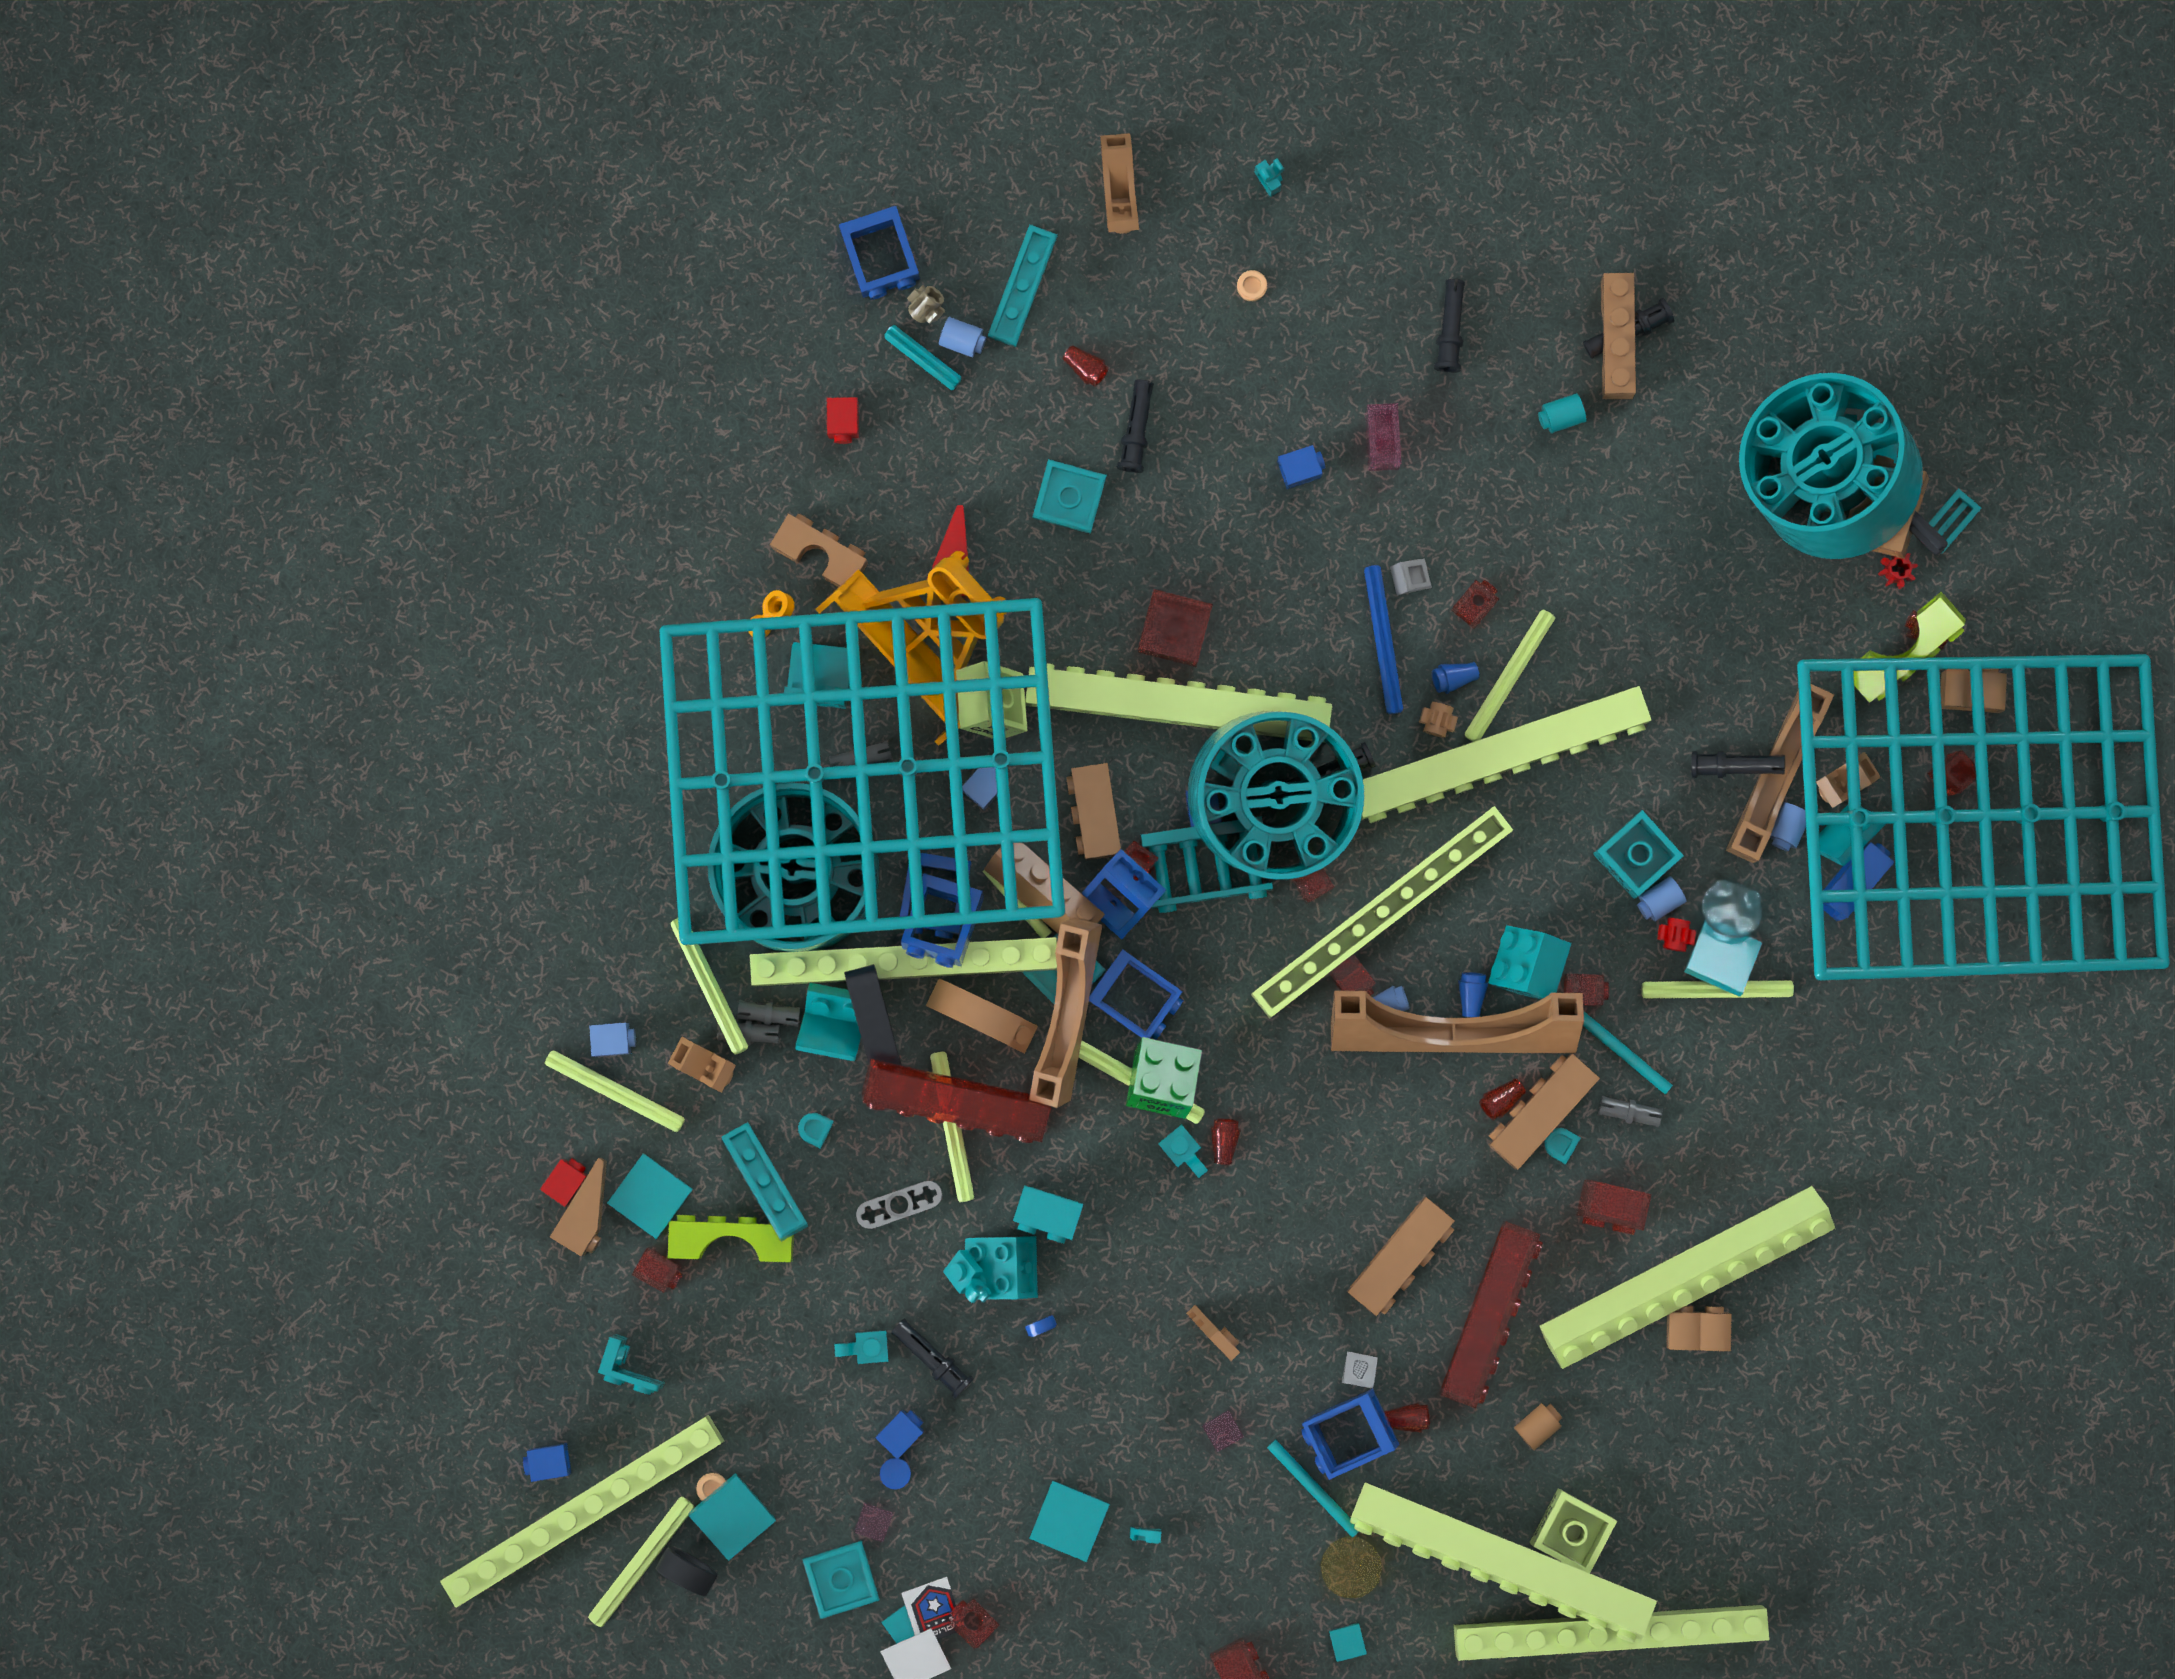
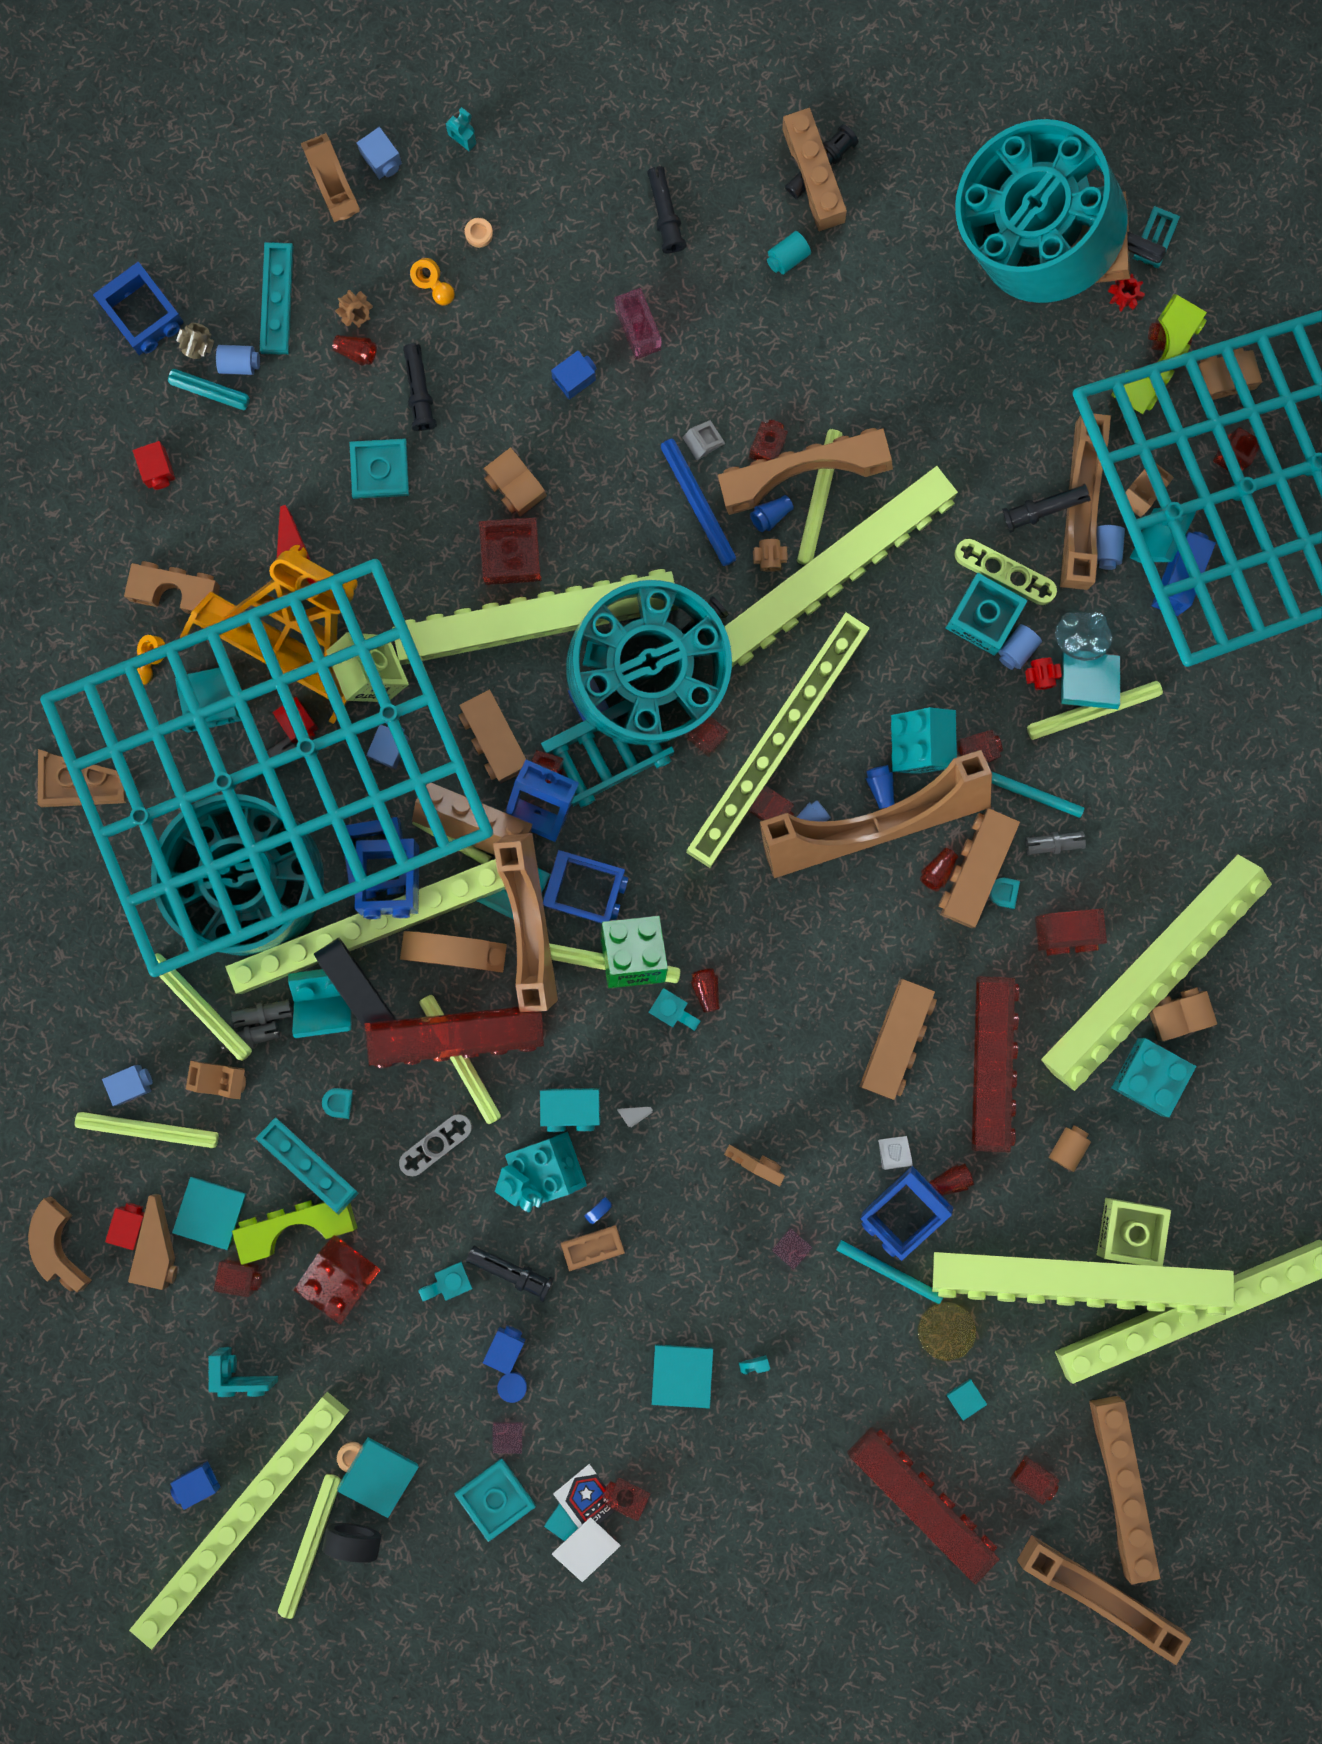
camera: 25 degrees left, 0 degrees up
none -> medium nougat arch [28,1197,92,1292]
none -> medium nougat wing [38,749,127,807]
none -> red brick [272,697,319,744]
none -> clear red brick [294,1235,381,1325]
none -> medium nougat gear [335,290,373,328]
none -> medium blue brick [356,127,402,179]
none -> light orange plate [410,258,455,305]
none -> medium nougat brick [484,447,547,516]
none -> medium nougat plate [561,1225,625,1271]
none -> light grey slope [617,1107,653,1127]
none -> medium nougat arch [718,428,893,515]
none -> yellowish green beam [955,539,1057,605]
none -> teal brick [1111,1038,1196,1117]

